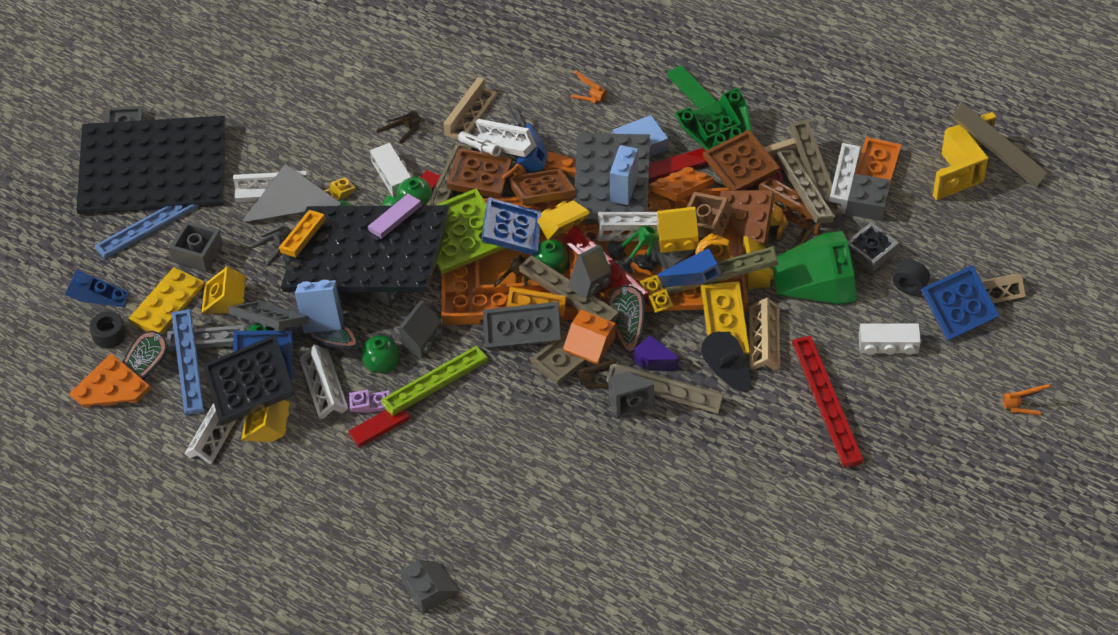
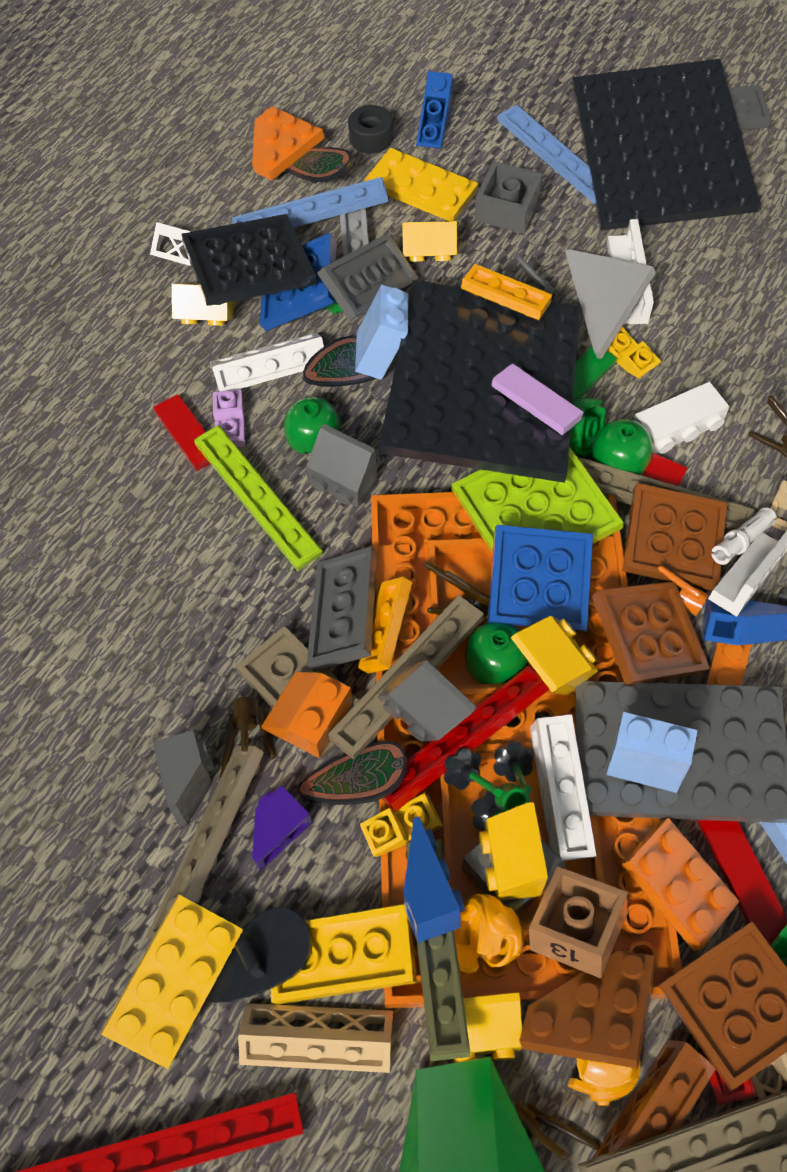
camera: 90 degrees right, 10 degrees up
none -> yellow plate [101,894,243,1069]

